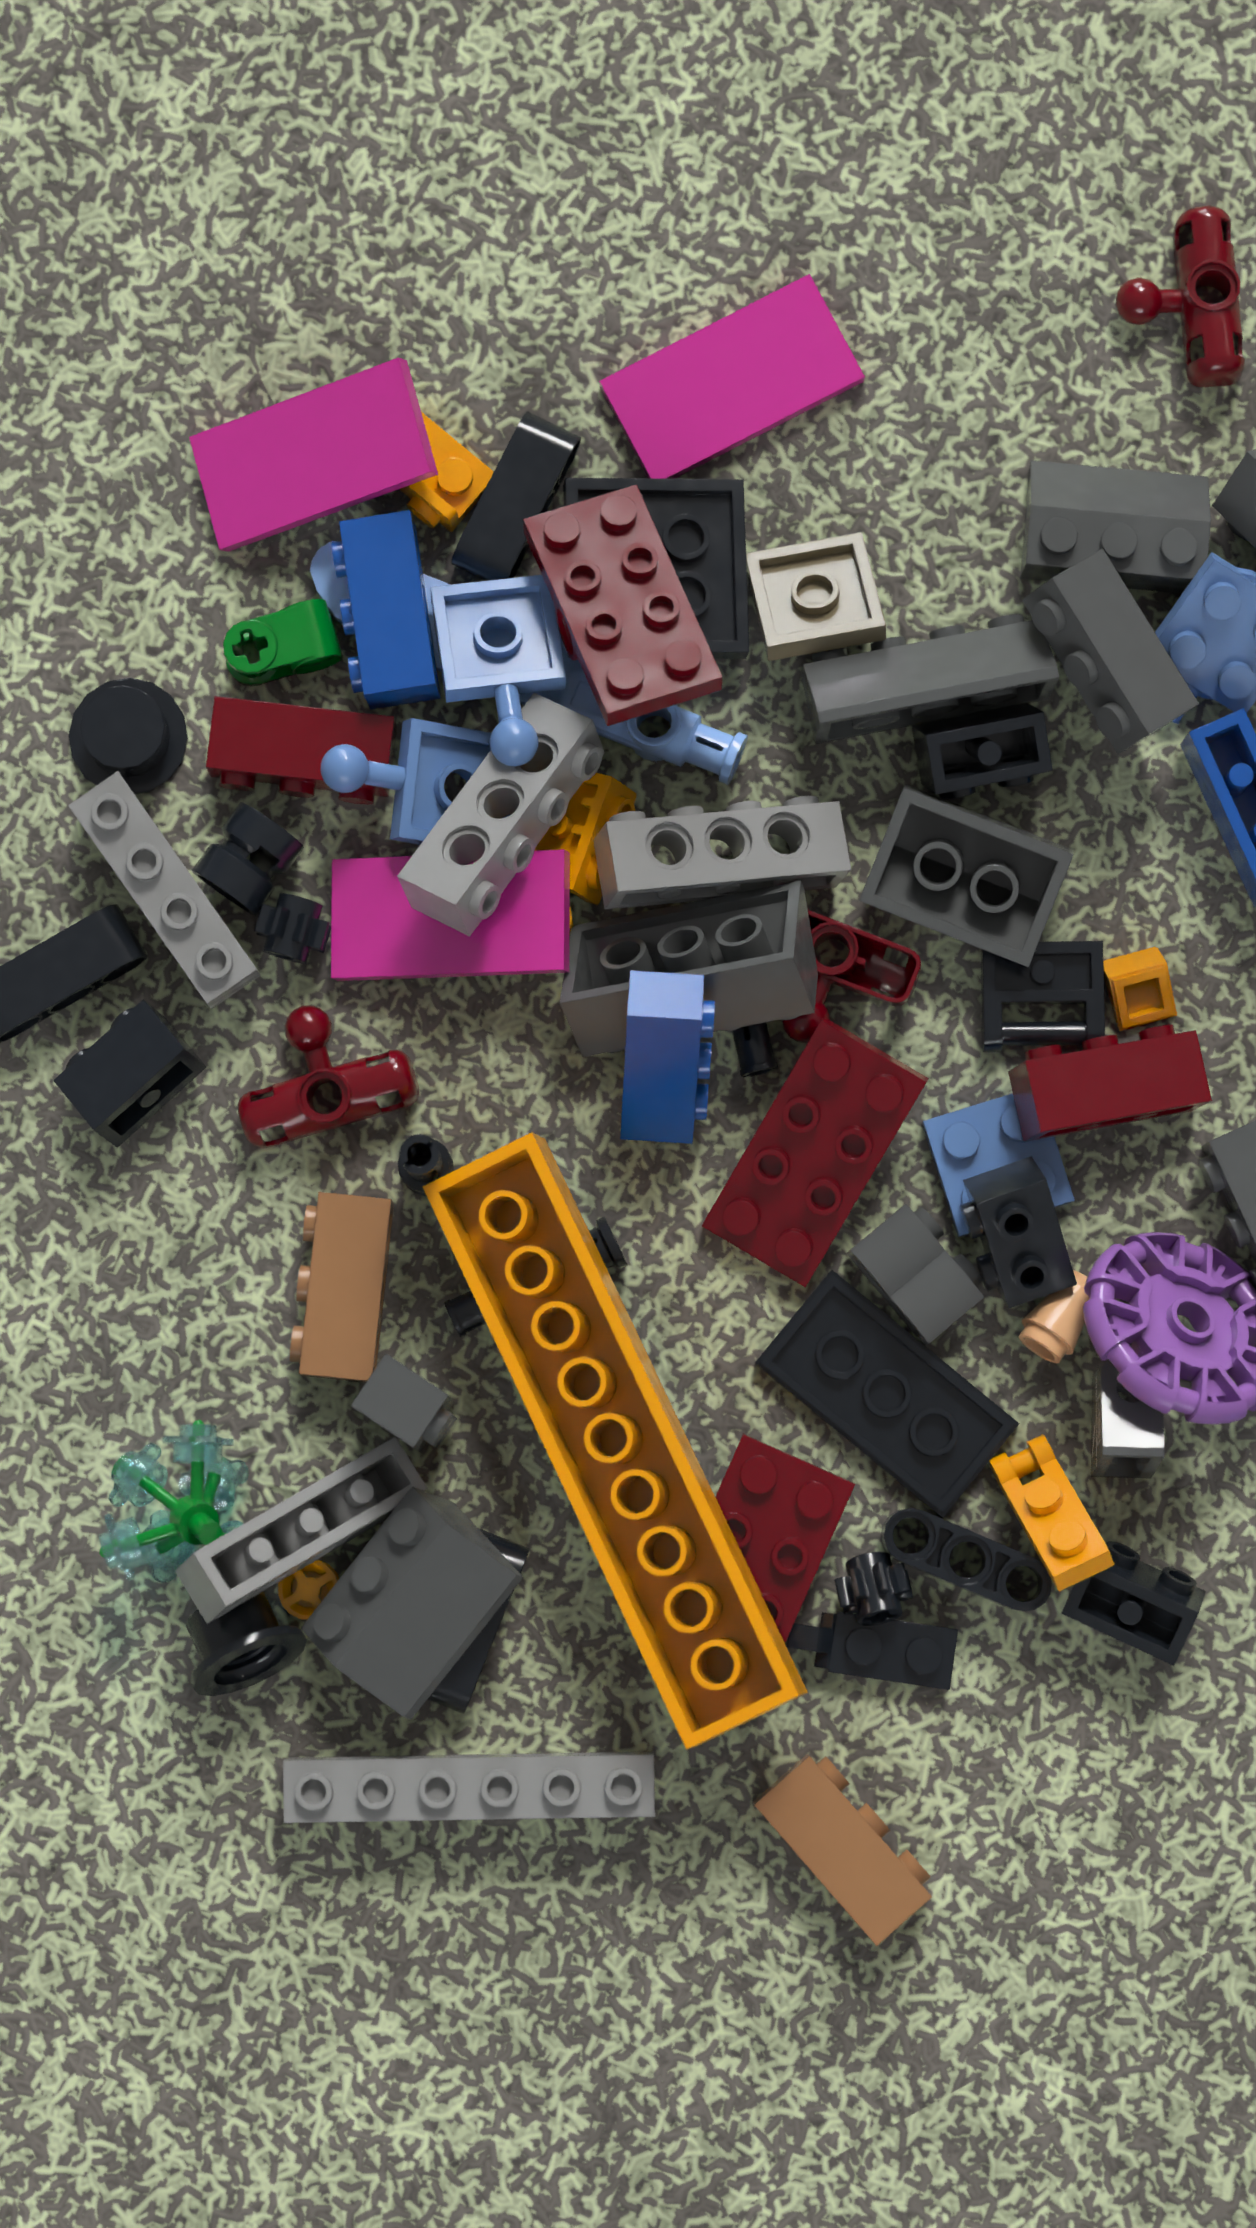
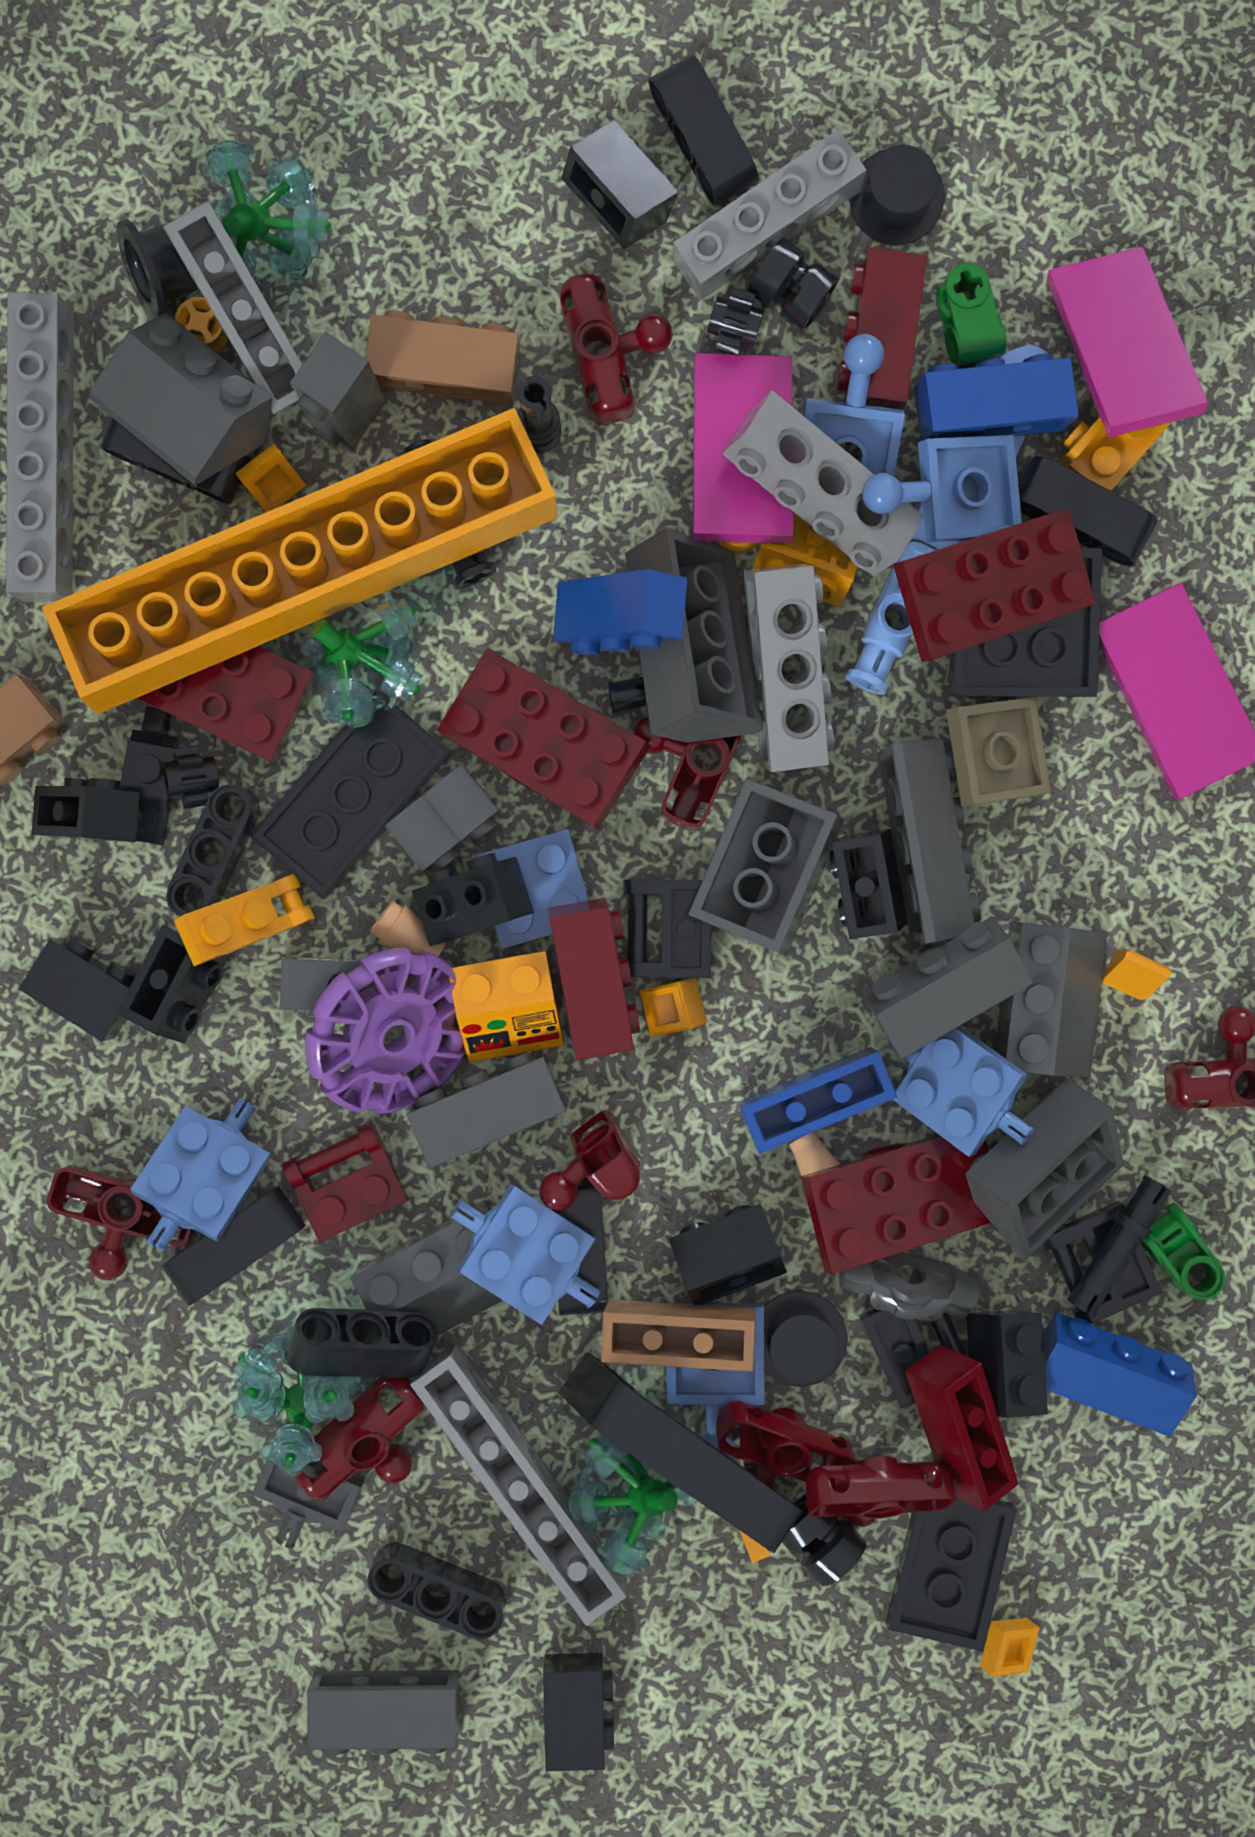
camera: 90 degrees right, 5 degrees up
none -> black brick [18,935,136,1042]
none -> black brick [31,778,141,842]
none -> light orange plate [235,443,307,512]
none -> clear light blue plant [300,590,423,728]
none -> light orange slope [449,950,564,1062]
none -> light orange slope [1102,949,1172,1000]

